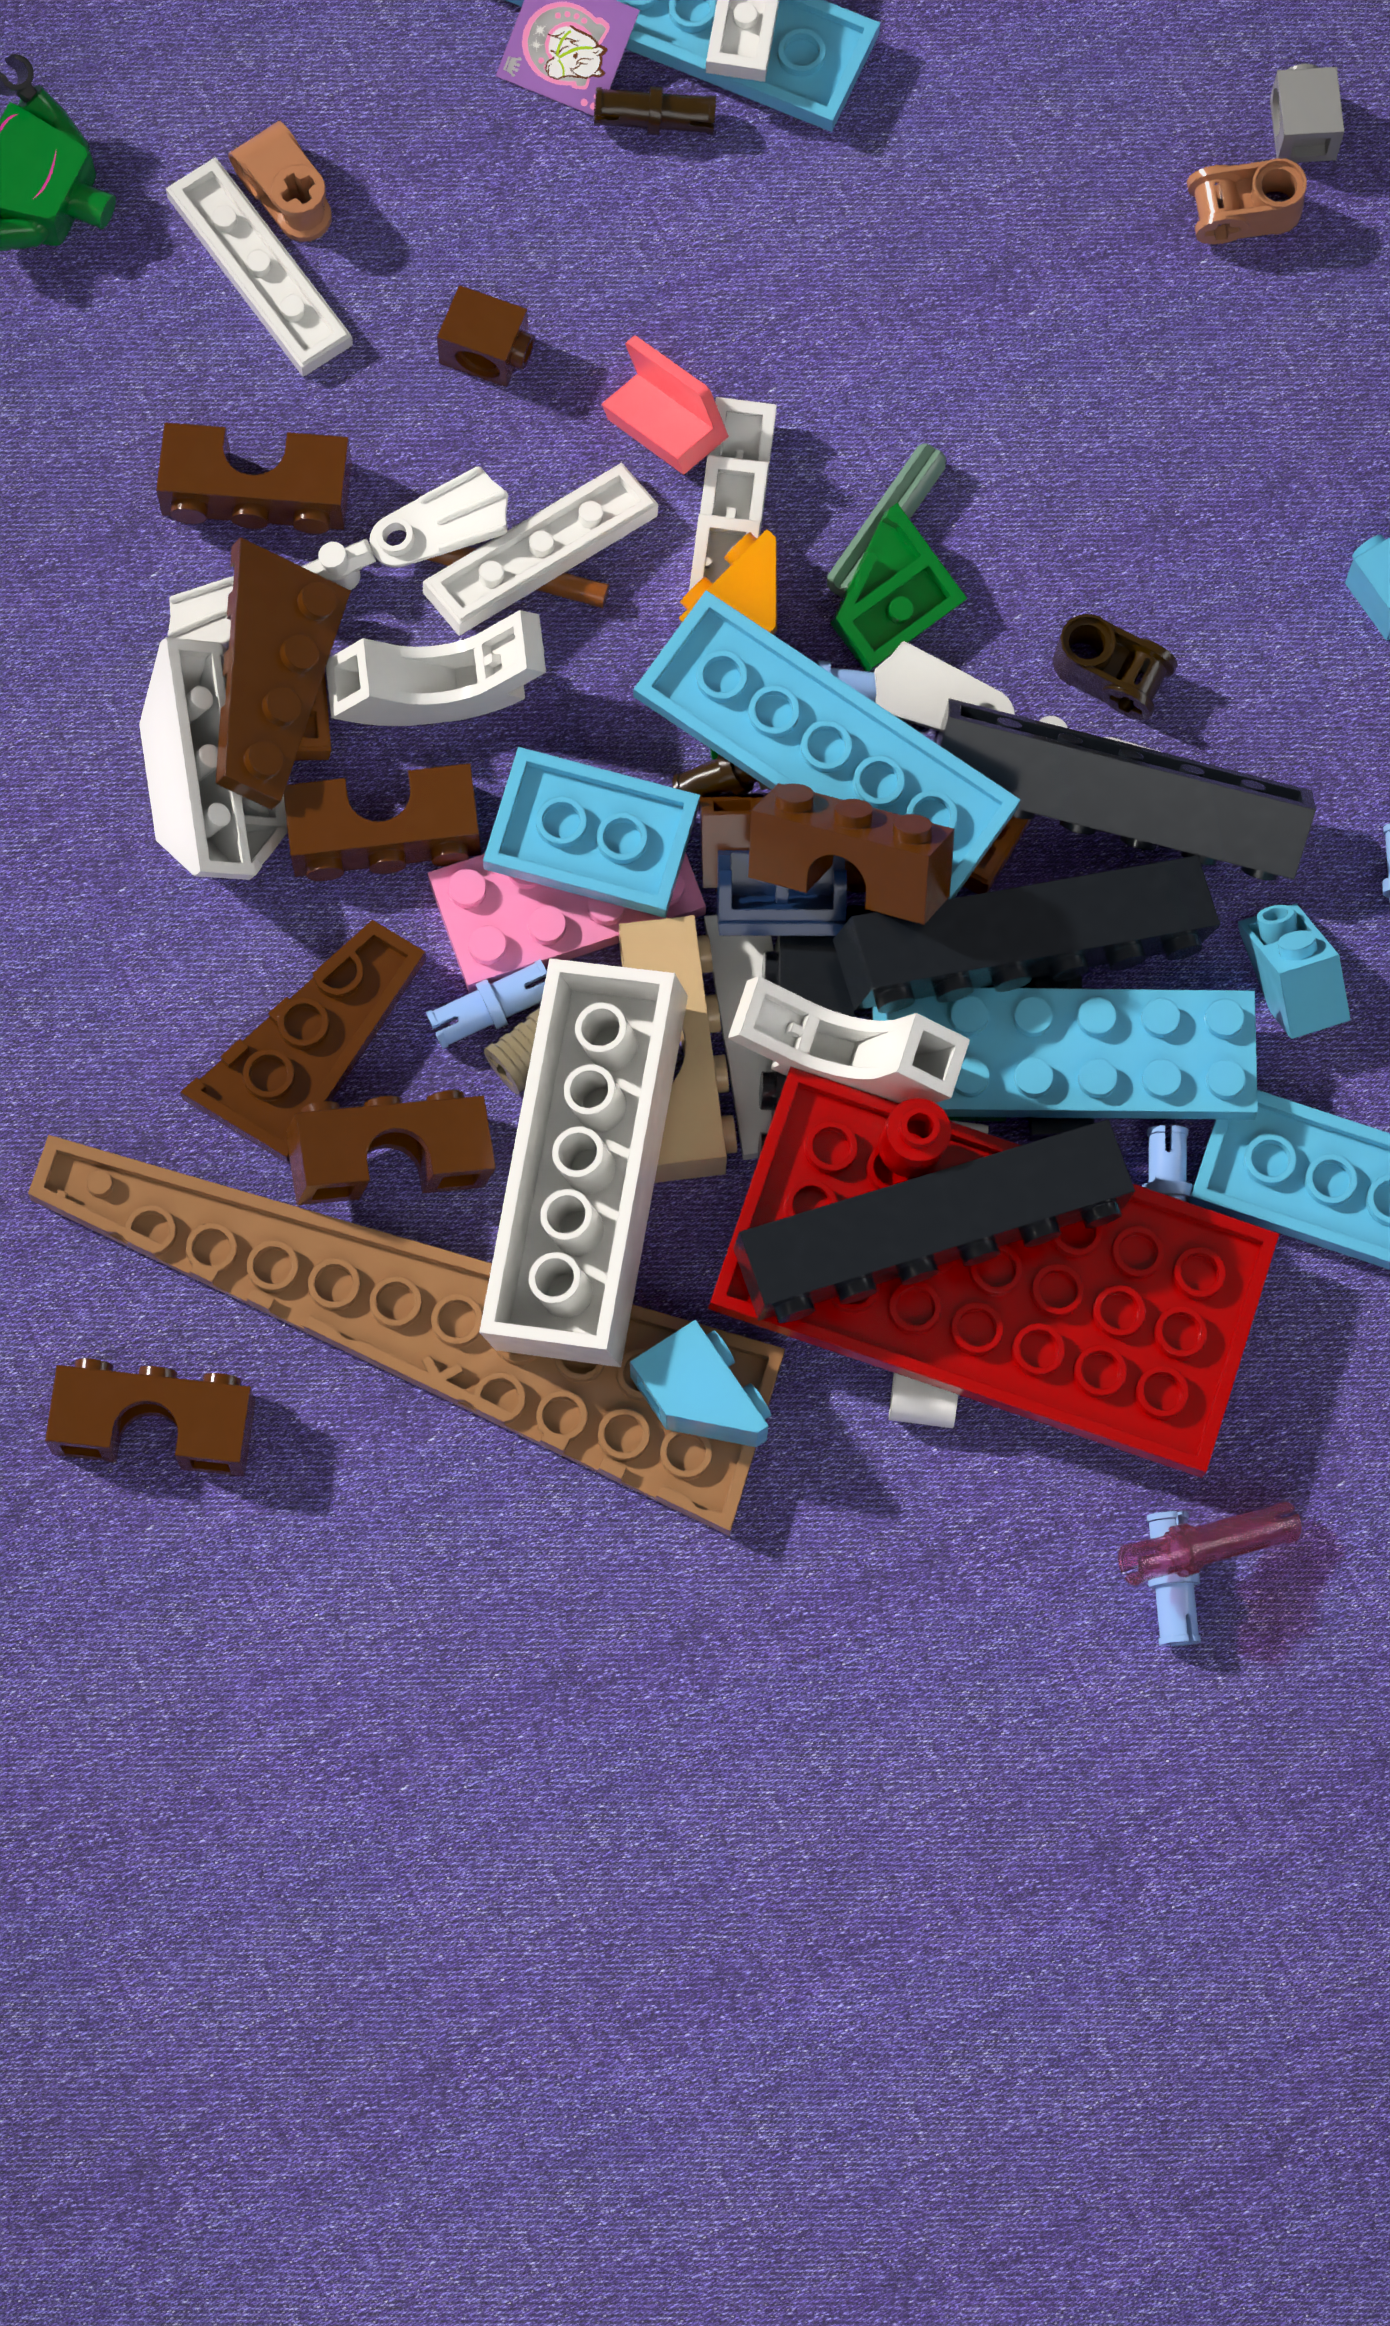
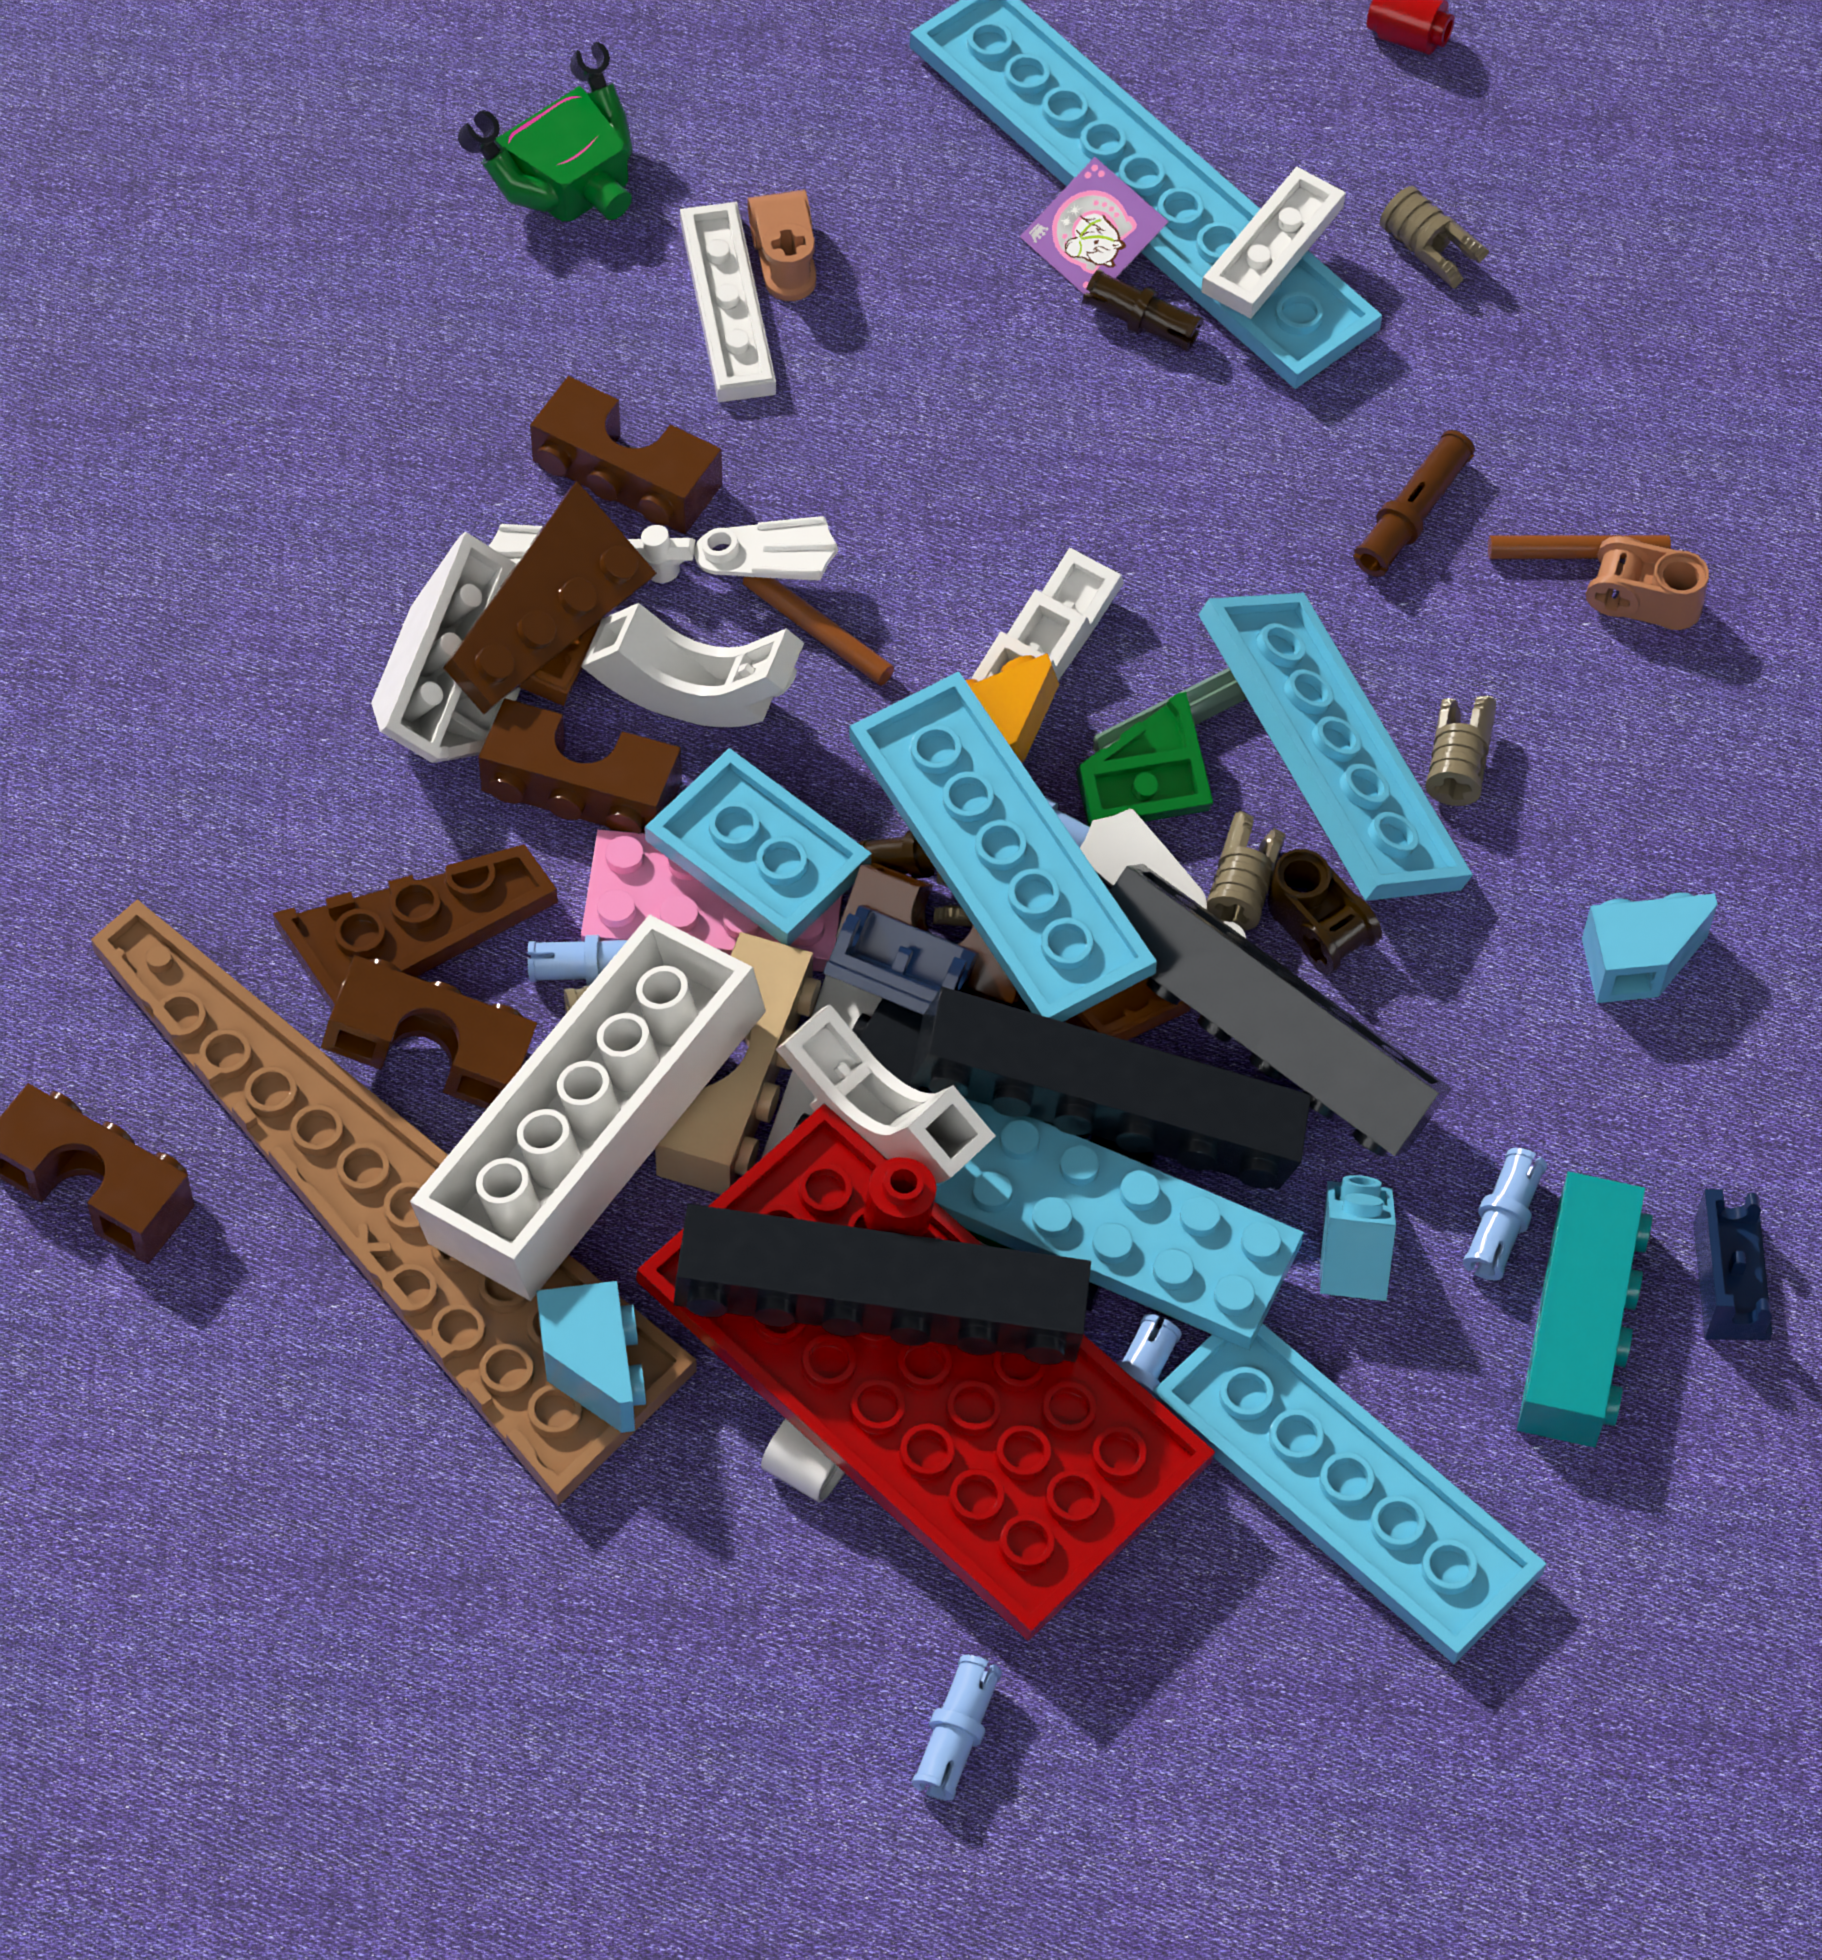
camera: 25 degrees right, 15 degrees down
white tile [423,463,658,636] -> none
reddish brown brick [437,285,535,387] -> none
coral panel [602,335,729,475] -> none
reddish brown arch [748,783,955,925] -> none
clear pink pin [1118,1502,1302,1585] -> none
light grey brick [1270,64,1344,163] -> none
none -> medium azure plate [1198,593,1473,901]
none -> dark tan hinge [1206,811,1286,931]
none -> reddish brown pin [1353,430,1475,577]
none -> dark tan hinge [1426,696,1496,806]
none -> dark orange bar [1488,535,1671,559]

